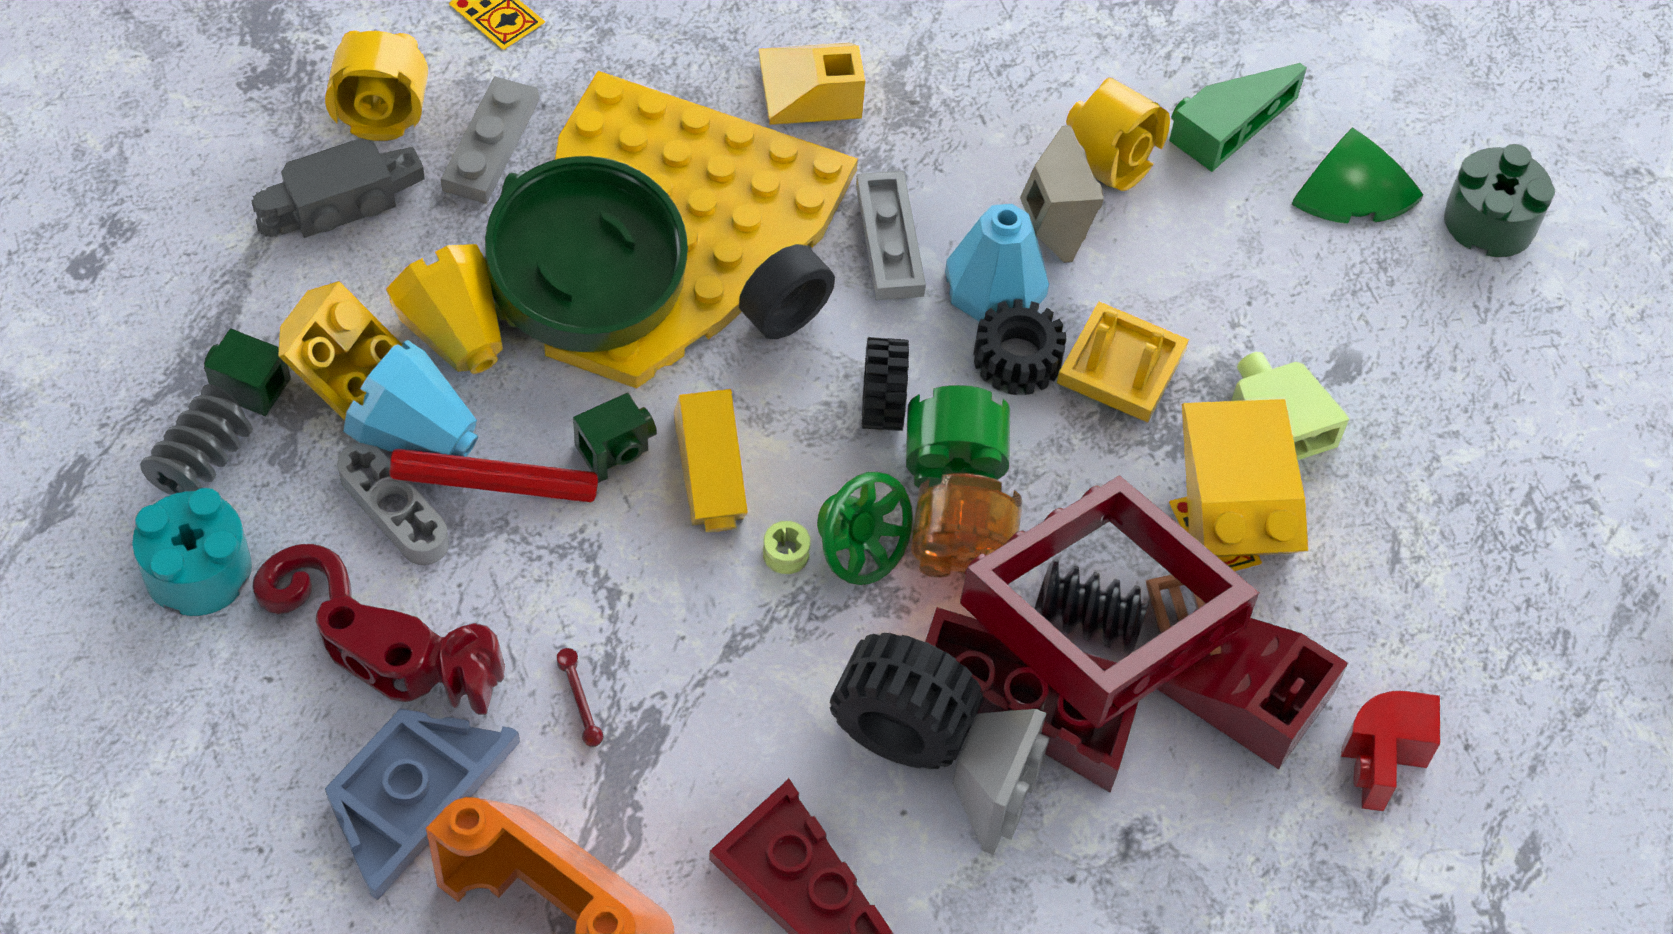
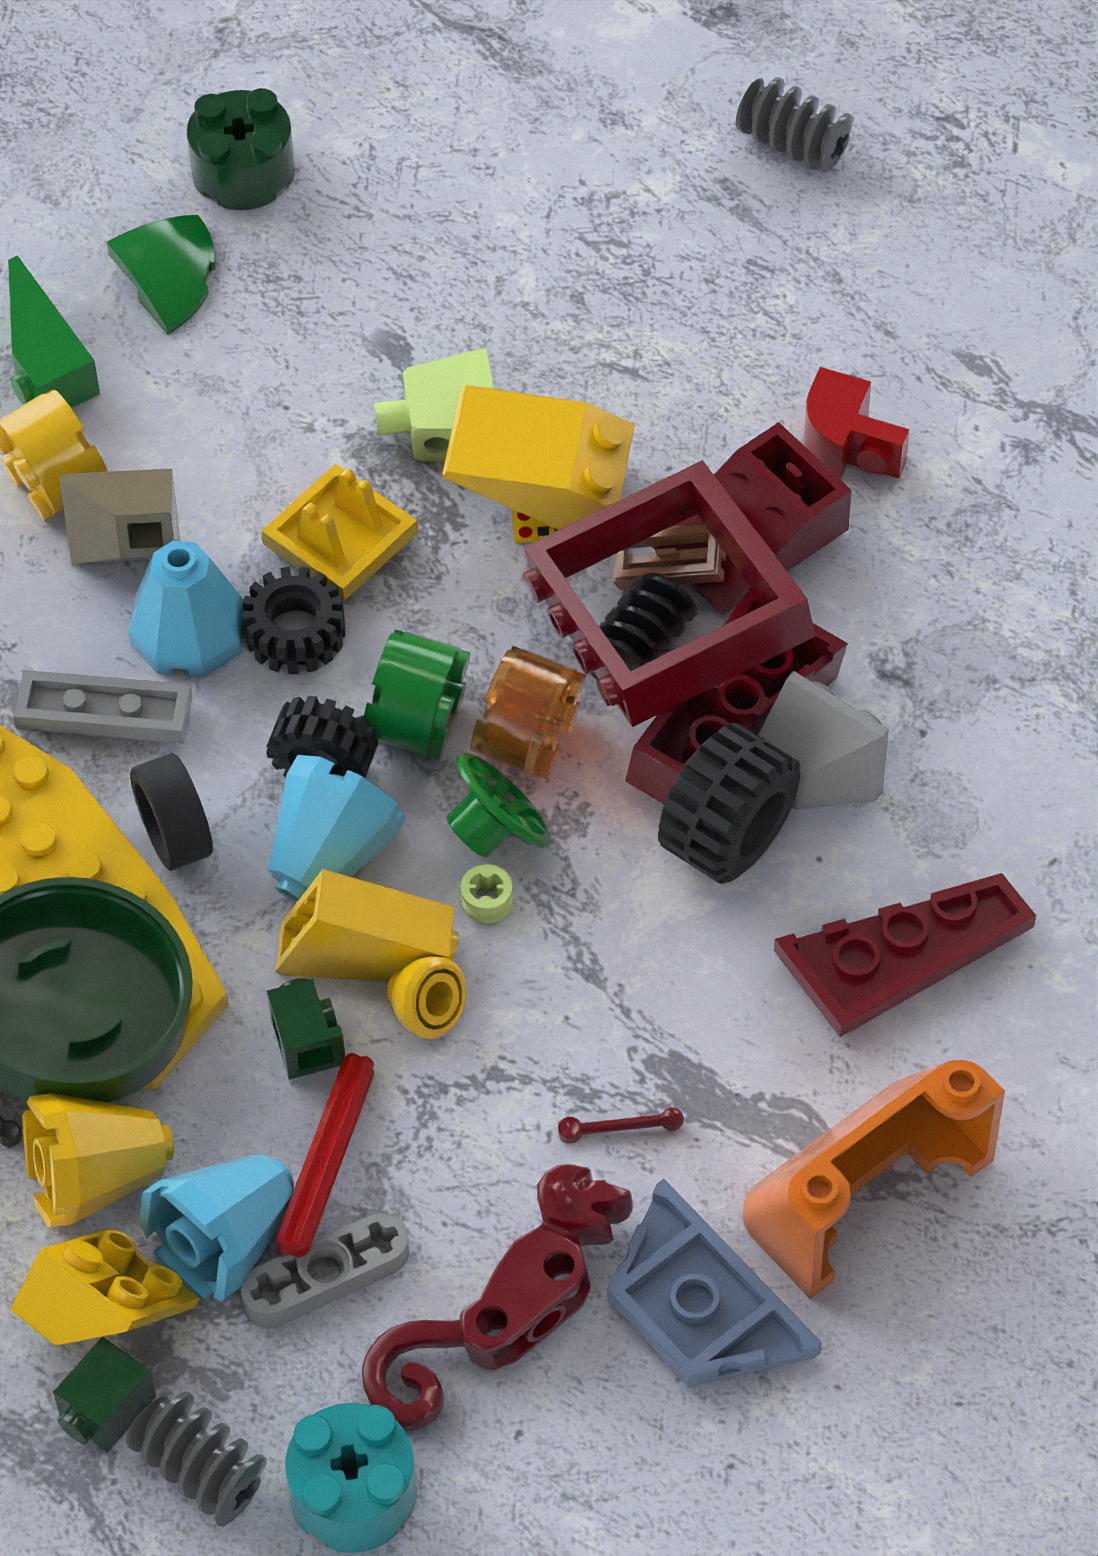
camera: 70 degrees left, 0 degrees up
none -> medium azure cone [268,755,406,903]
none -> yellow brick [387,956,467,1039]

